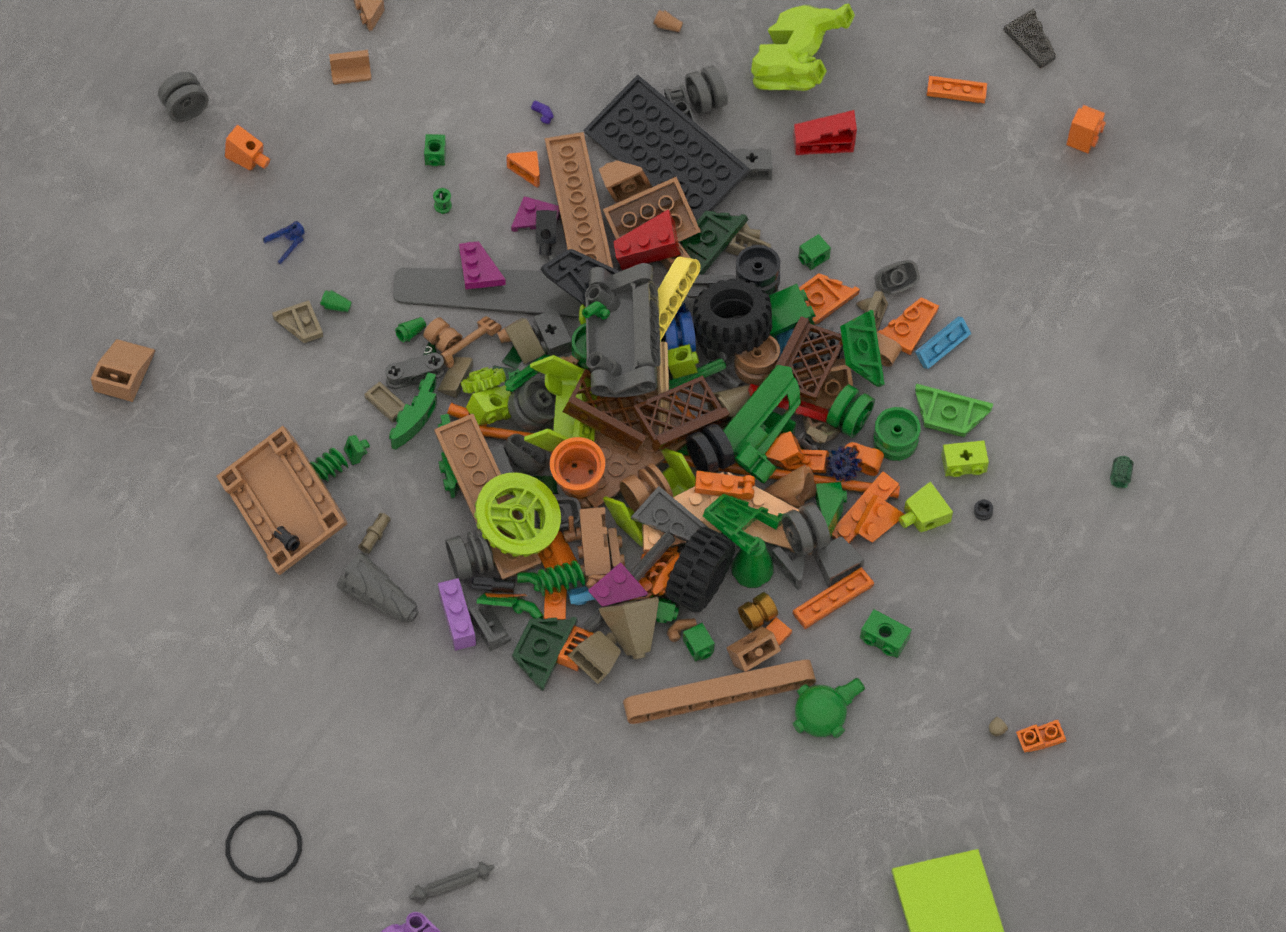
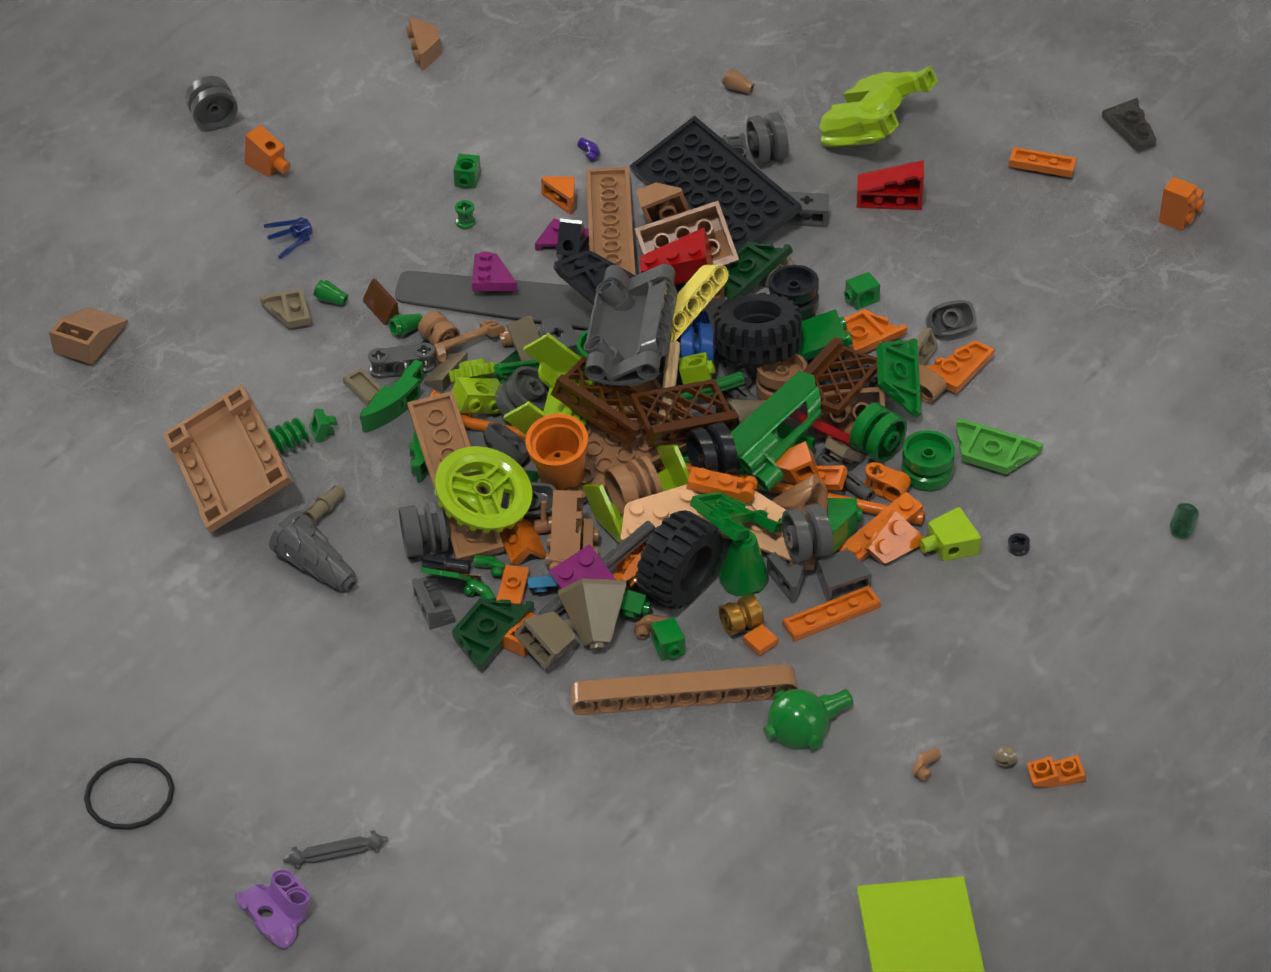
camera: 10 degrees right, 15 degrees down
black pin [273,526,300,551] -> none
medium nougat panel [329,50,372,85] -> none
medium lavender brick [438,578,476,651] -> none
green piece [537,560,585,596] -> none
green arm [582,301,610,320] -> none
dark grey wing [631,486,708,542] -> none
medium nougat brick [726,627,781,672] -> none
clear blue gear [826,446,862,482] -> none
green brick [860,609,912,658] -> none
dark azure plate [915,317,971,369] -> none
lime brick [941,440,989,477] -> none
none -> reddish brown slope [363,278,399,325]
none -> medium nougat arm [913,748,941,781]

